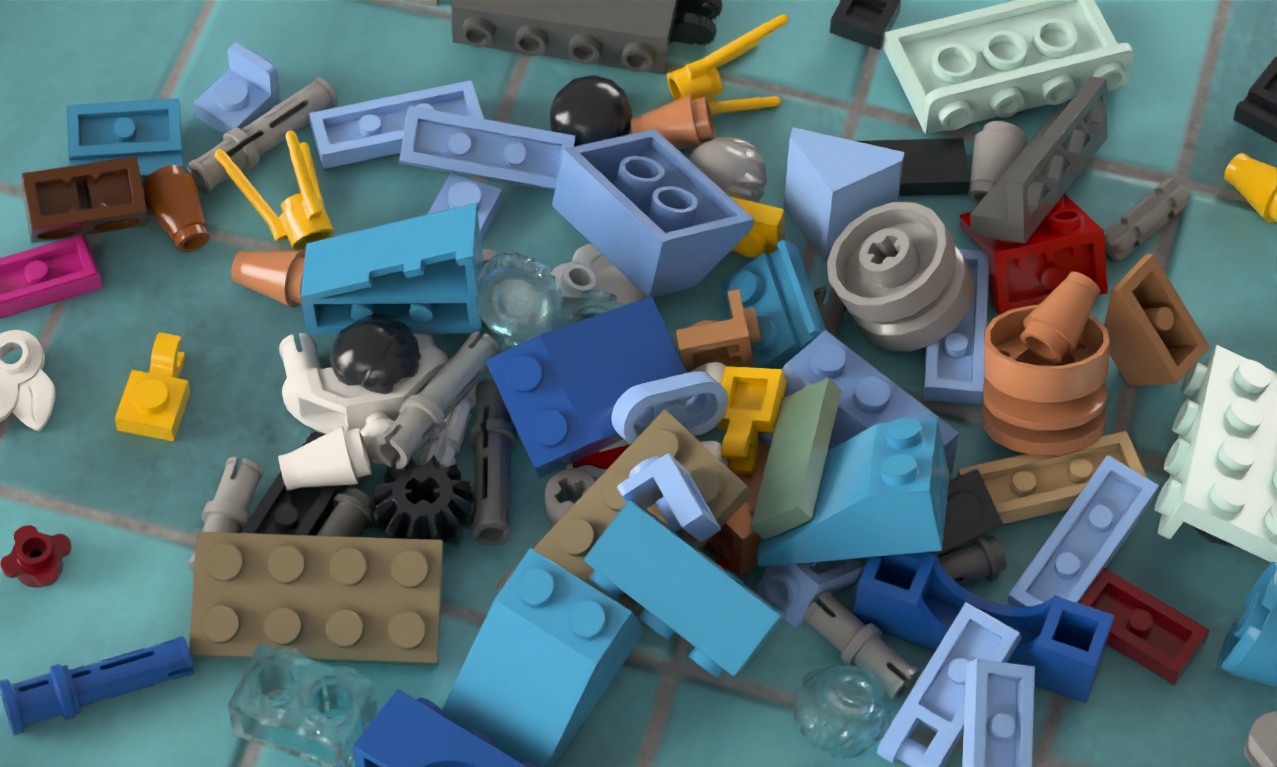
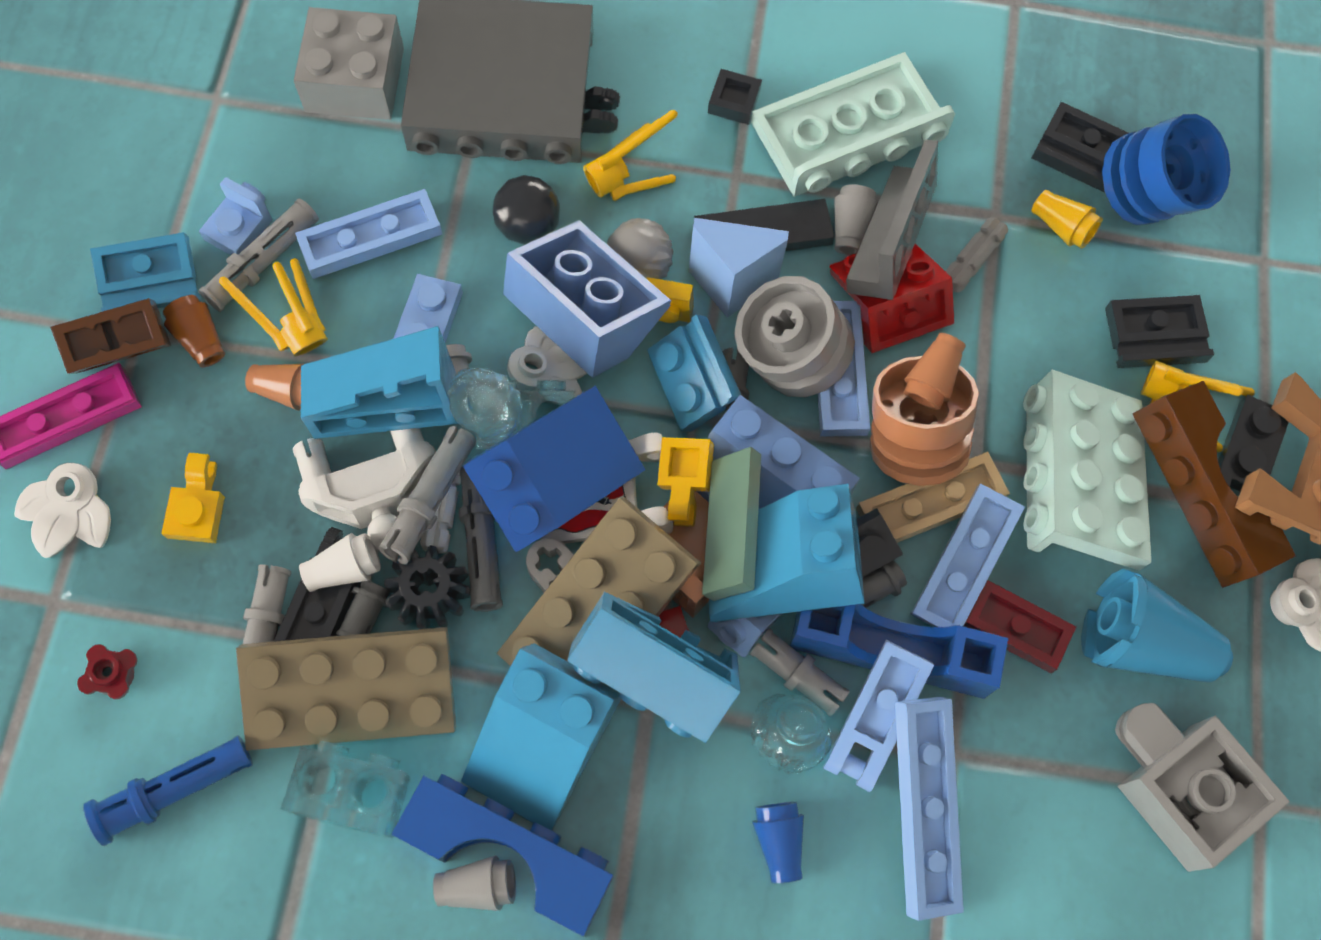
camera: 10 degrees left, 15 degrees up
black hair [329,314,422,394] -> none
light blue plate [399,105,575,192] -> none
light blue plate [612,371,728,445] -> none
light blue bracket [617,453,721,543] -> none
nougat cone [631,94,716,149] -> none
medium nougat bracket [675,289,761,372] -> none
medium nougat slope [1104,254,1210,386] -> none

